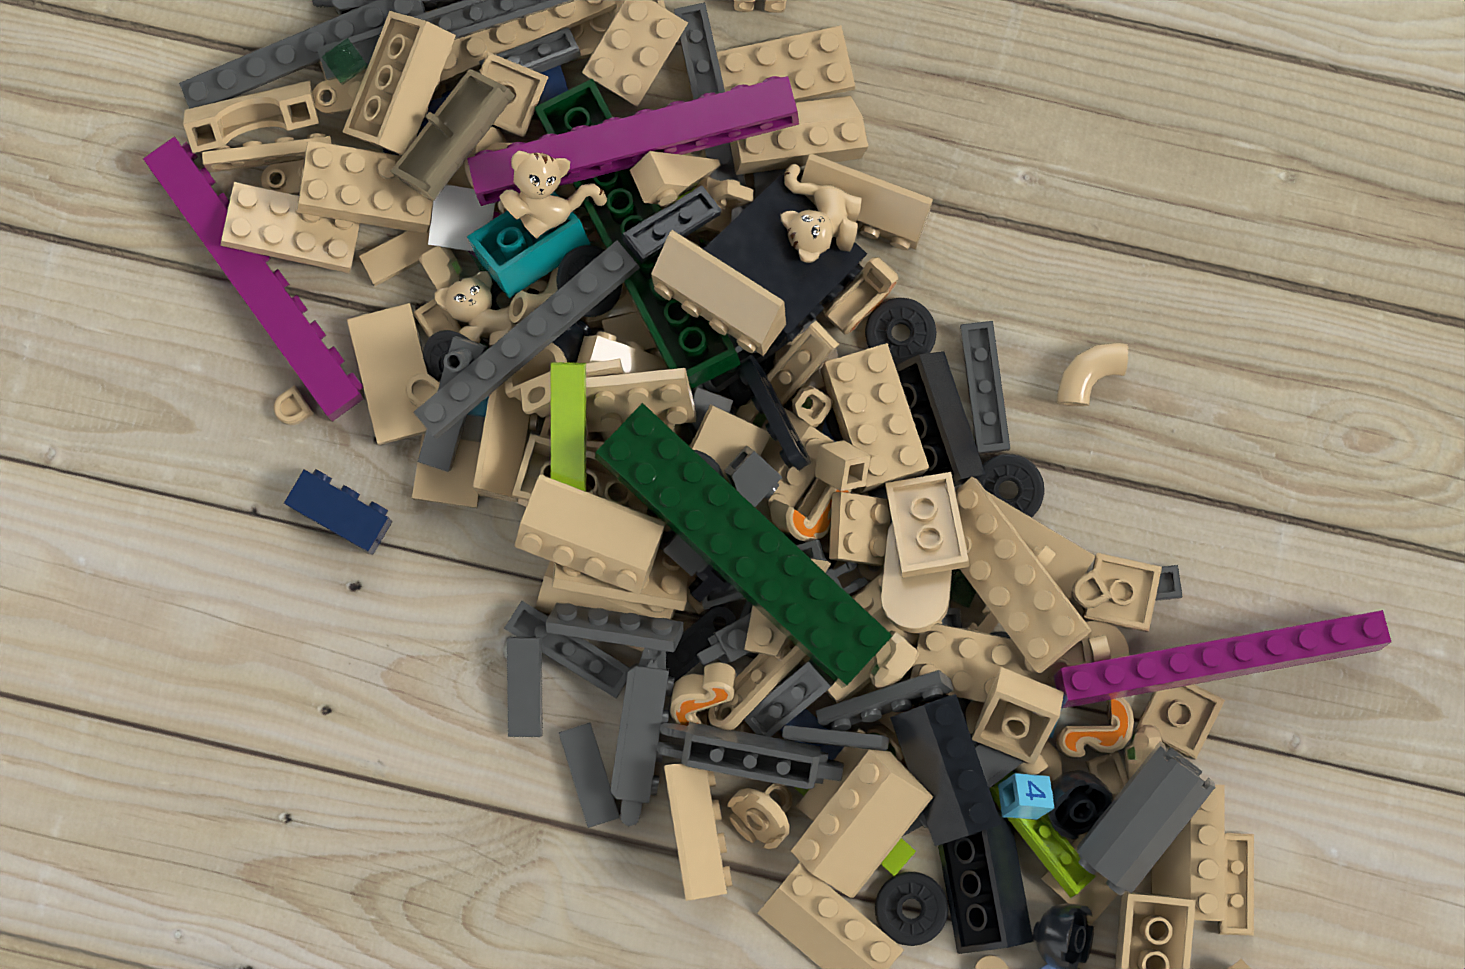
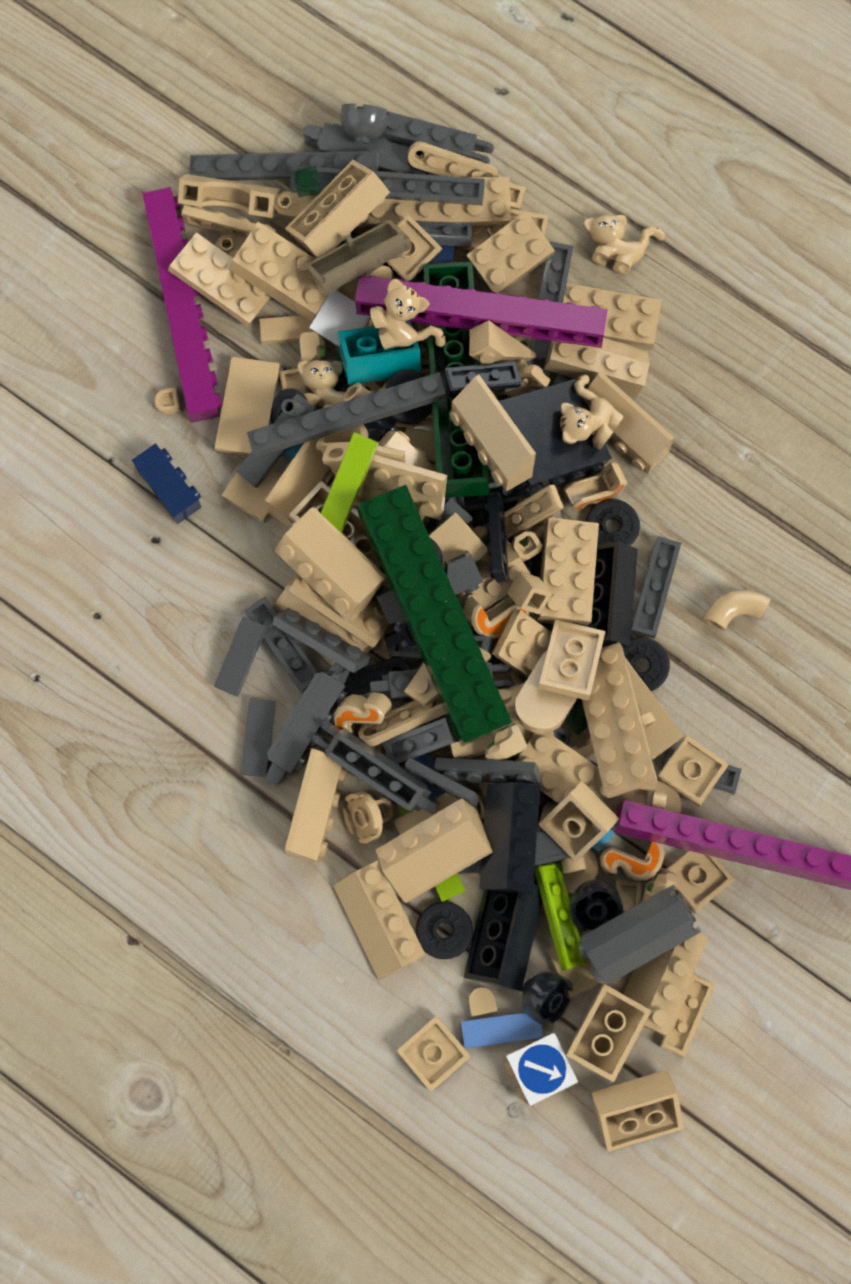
camera: 20 degrees right, 5 degrees down
tan tile [405,373,440,408] -> none
medium azure brick [998,773,1054,820] -> none
tan tile [1072,569,1112,609] -> none

